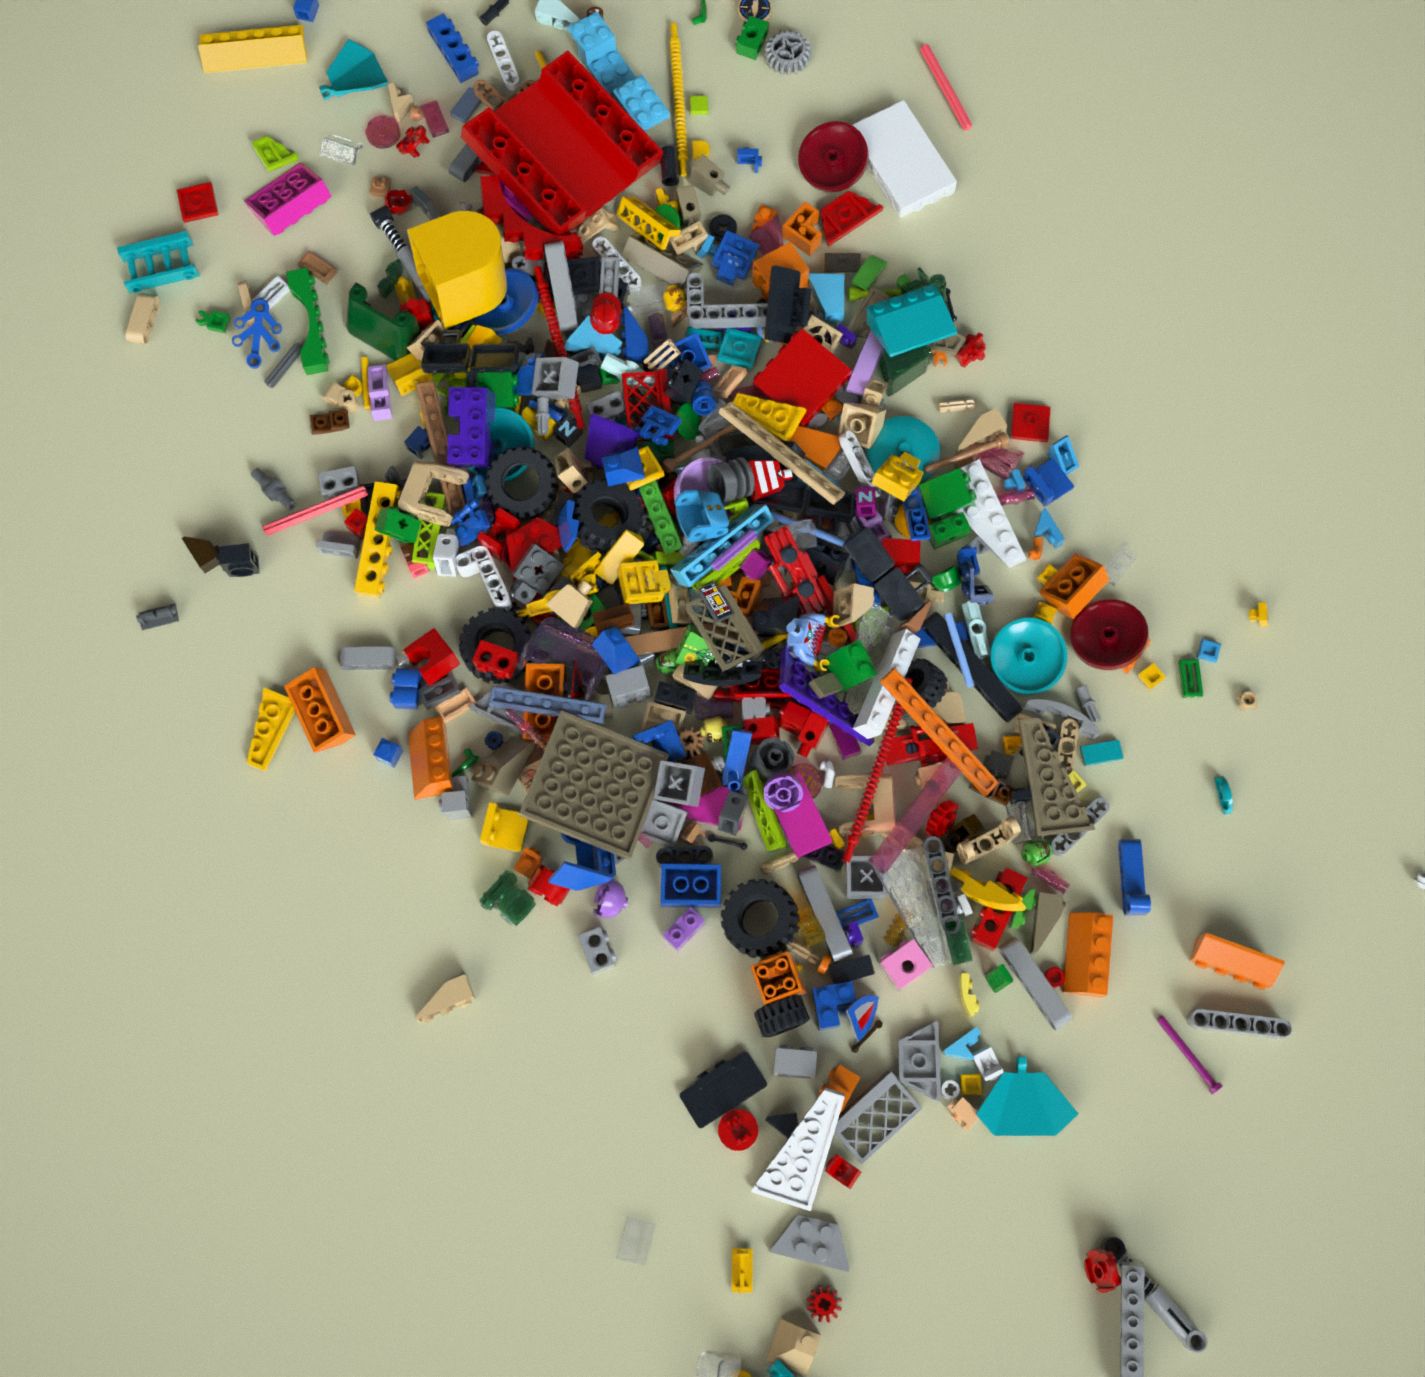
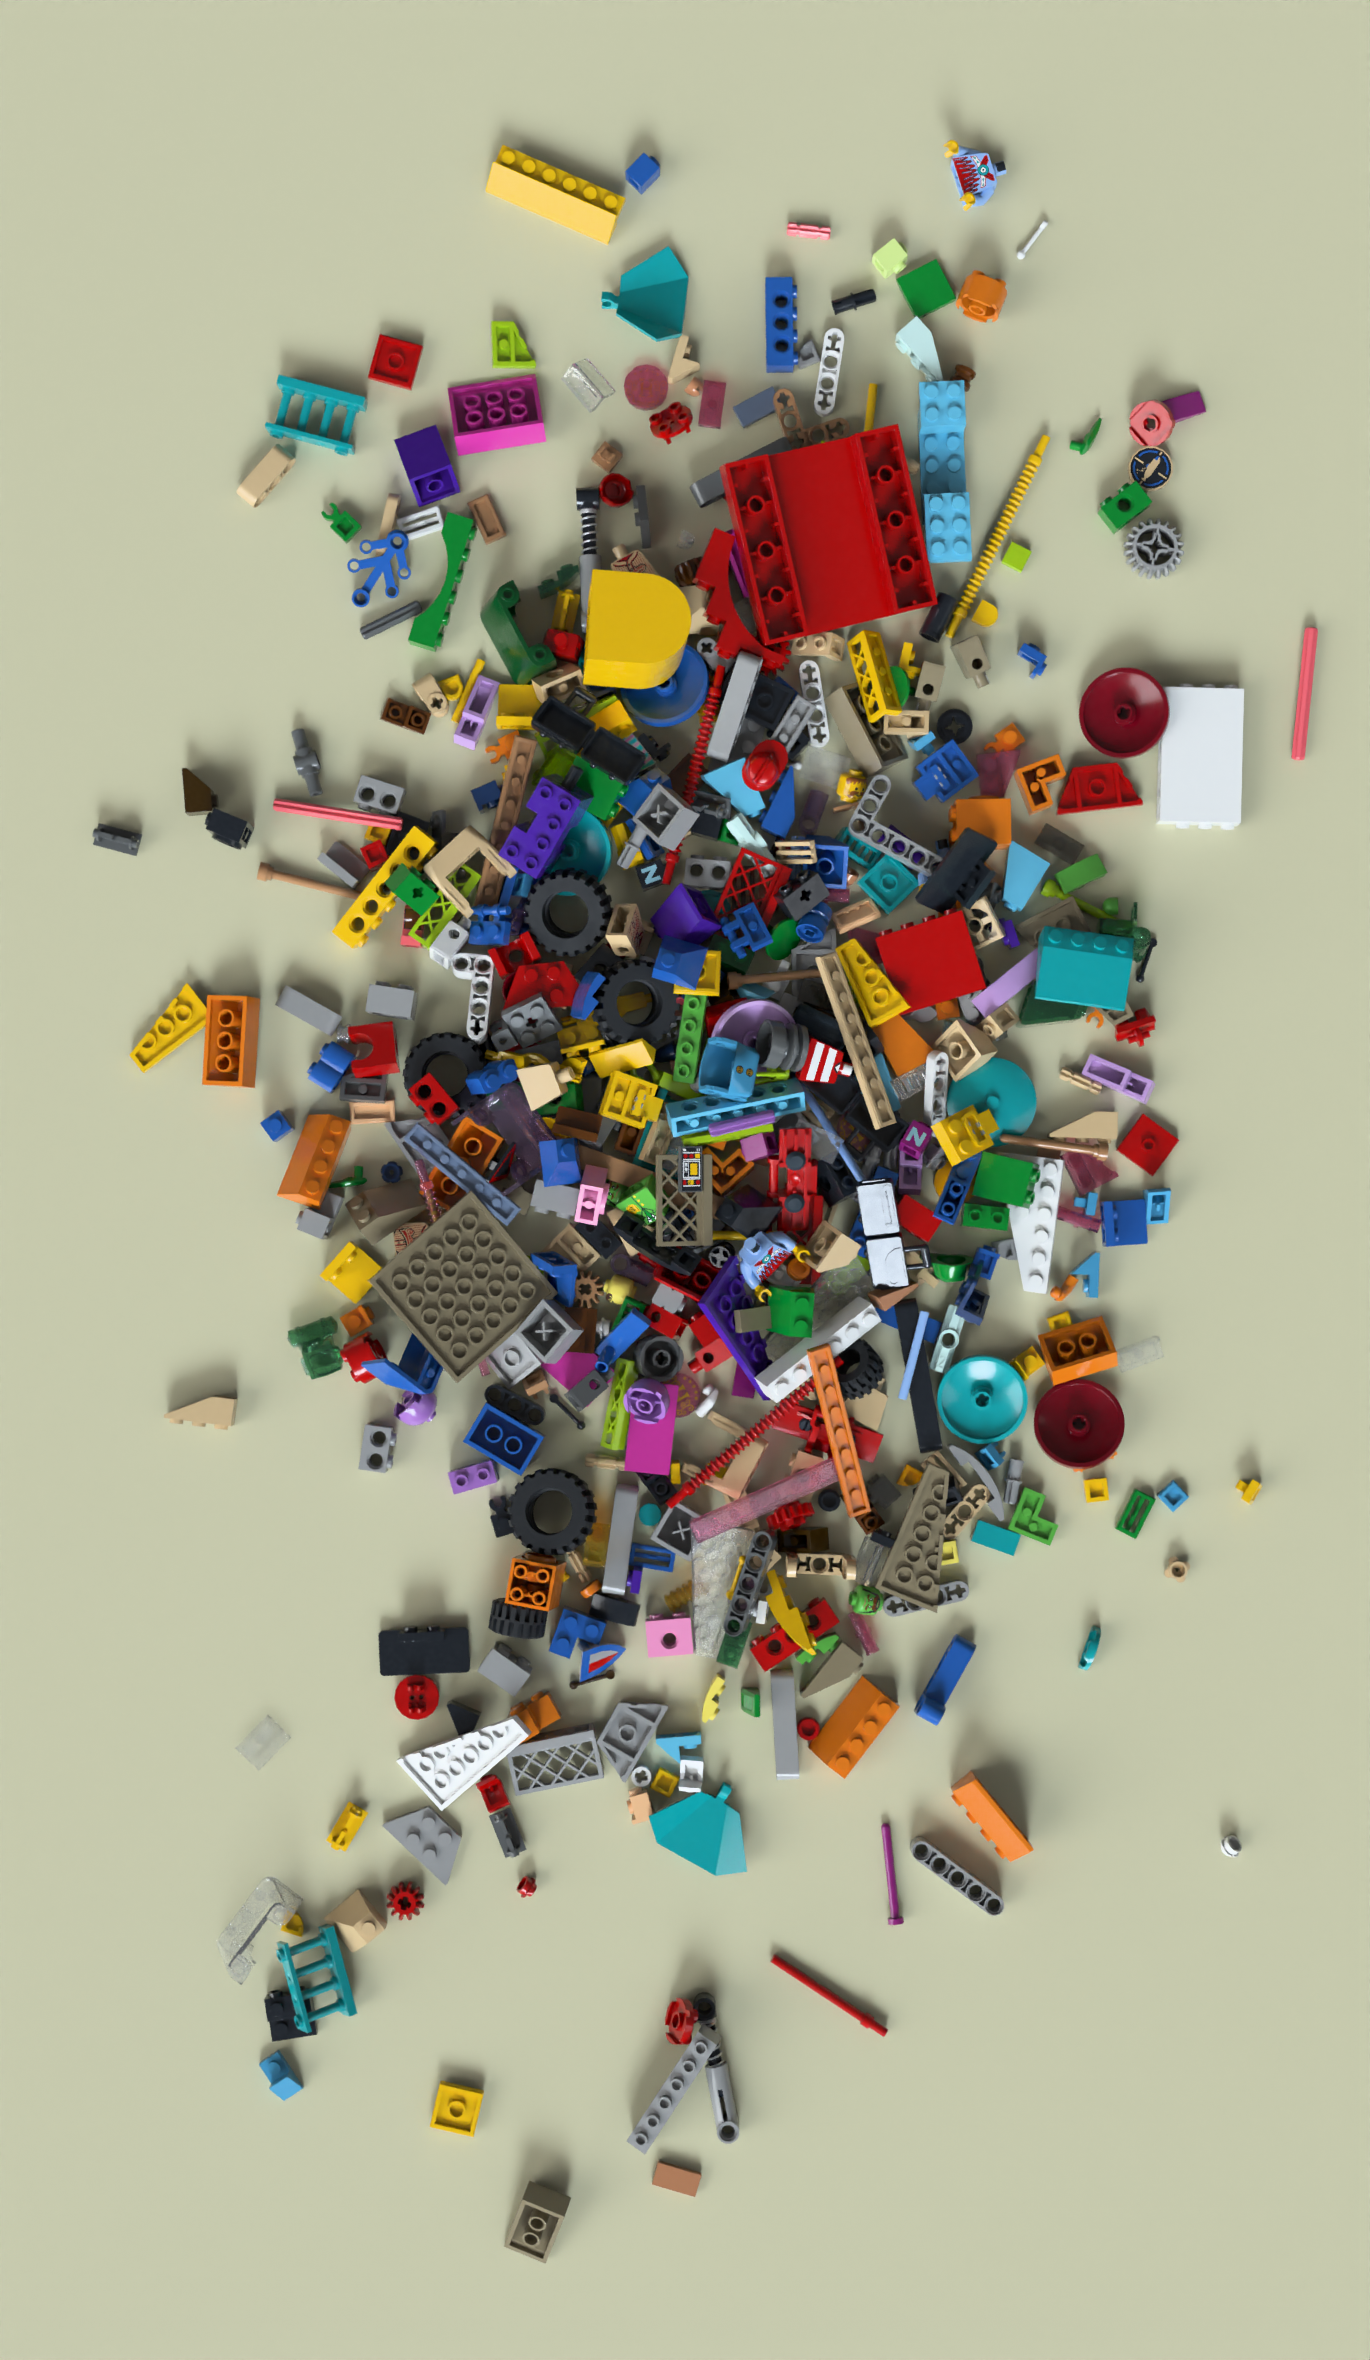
camera: 30 degrees right, 15 degrees up
none -> medium nougat piece [257,862,362,900]
none -> light grey brick [365,981,418,1021]
none -> dark purple slope [394,425,461,507]
none -> blue brick [465,1059,518,1095]
none -> orange plate [485,730,520,764]
none -> black plate [489,1495,515,1538]
none -> dark grey hinge [489,1808,527,1858]
none -> red plate [517,1876,537,1898]
none -> bright pink brick [574,1165,610,1226]
none -> teal tile [639,1503,661,1526]
none -> yellow hinge [726,1555,746,1600]
none -> red bar [770,1954,888,2037]
none -> light grey tile [798,339,820,370]
none -> black plate [818,1489,841,1512]
none -> dark azure tile [974,1442,1006,1471]
none -> bright green plate [1007,1487,1058,1546]
none -> lavender slope [1081,1054,1156,1104]

